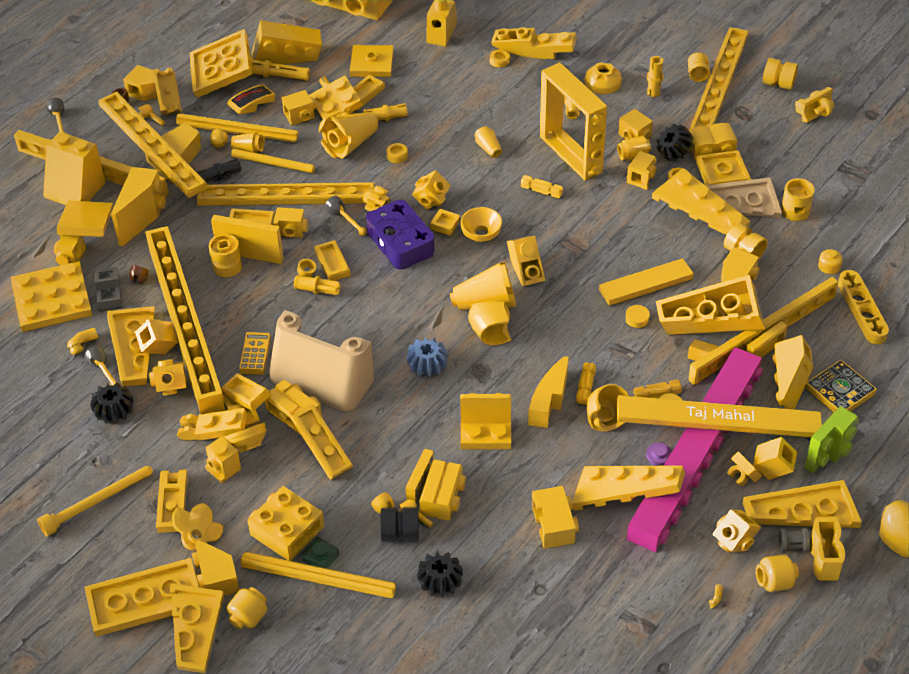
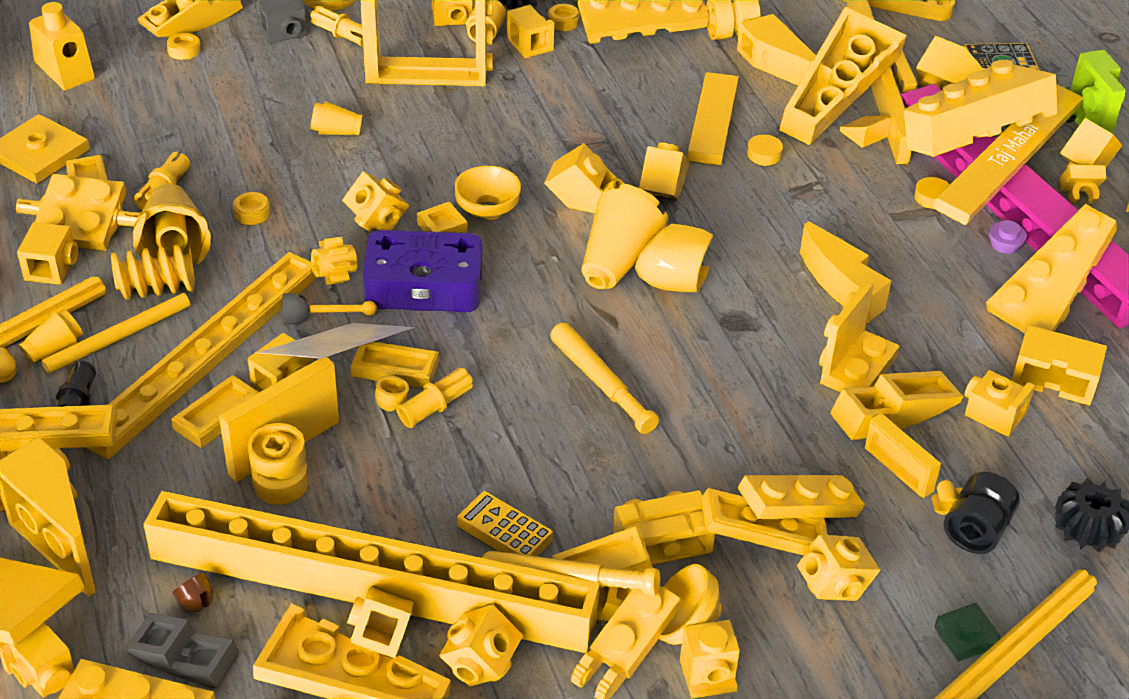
camera: 60 degrees left, 5 degrees down
yellow brick [247,486,325,561] -> none
tan windscreen [269,310,374,411] -> none
yellow hinge [371,492,394,514] -> none
medium blue gear [407,337,448,378] -> none
yellow brick [419,459,467,521] -> none
yellow axle [521,175,563,199] -> none
yellow axle [576,362,596,405] -> none
yellow piece [587,384,629,432] -> none
yellow axle [633,379,682,398] -> none
none -> yellow piece [111,244,195,300]
none -> white sticker [257,323,414,358]
none -> yellow piece [482,551,660,596]
none -> yellow piece [550,322,659,434]
none -> yellow slope [639,143,690,200]
none -> yellow plate [738,475,865,519]
none -> yellow brick [797,534,881,601]
none -> yellow slope [830,371,964,440]
none -> yellow wedge [904,60,1057,157]
none -> yellow brick [964,370,1035,437]

